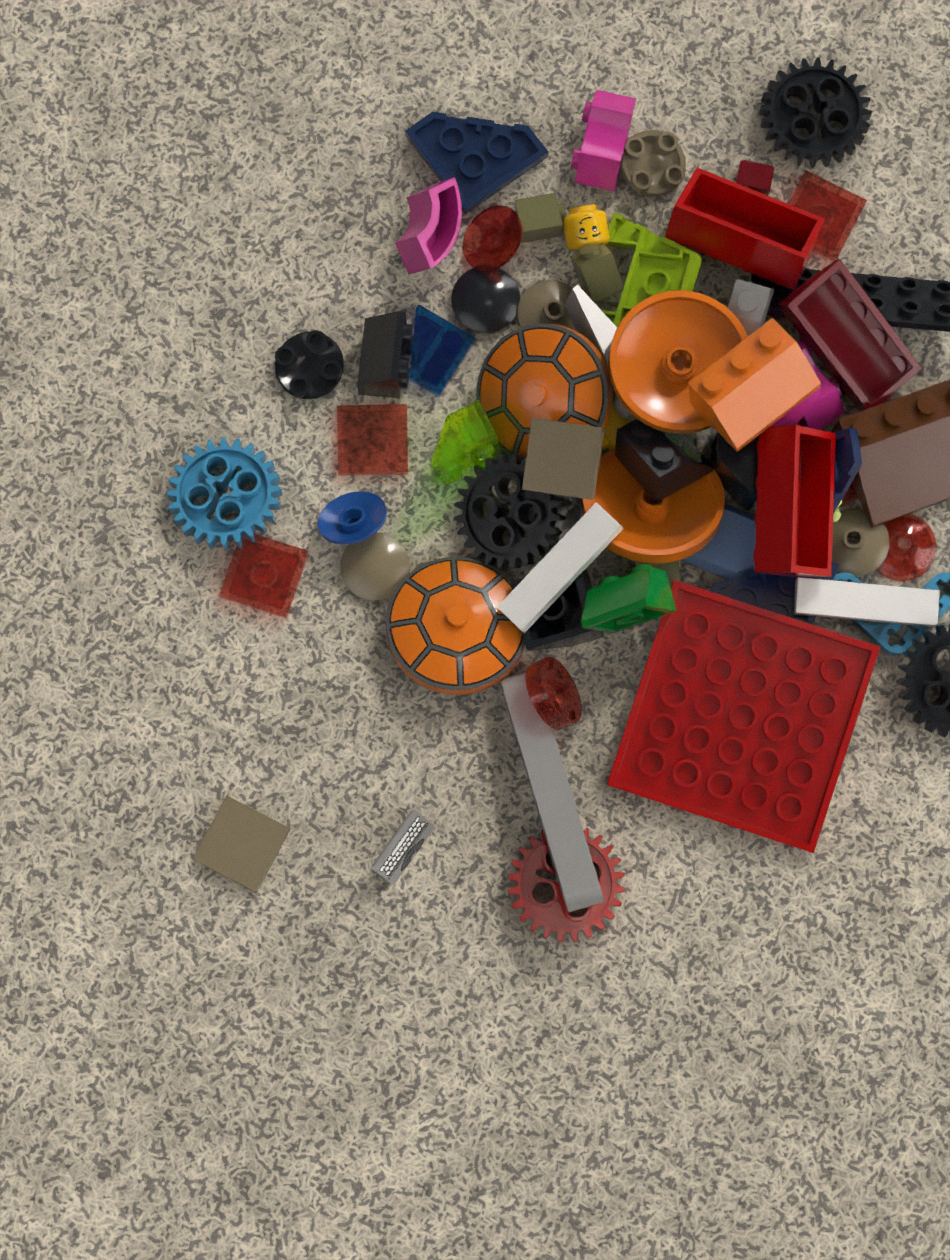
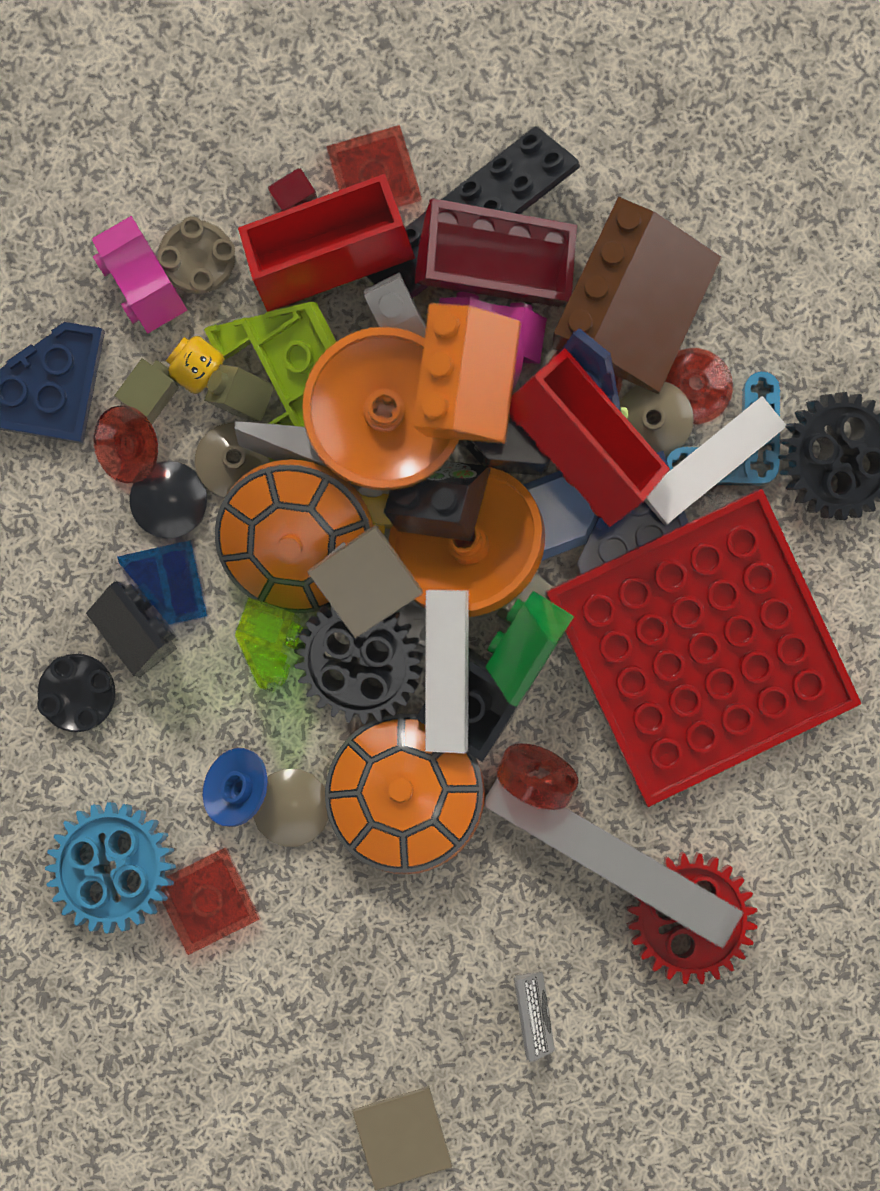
camera: 40 degrees left, 5 degrees up
clear red tile [337,404,408,476] -> none
dark pink brick [395,177,462,274] -> none
black gear [759,57,872,168] -> none

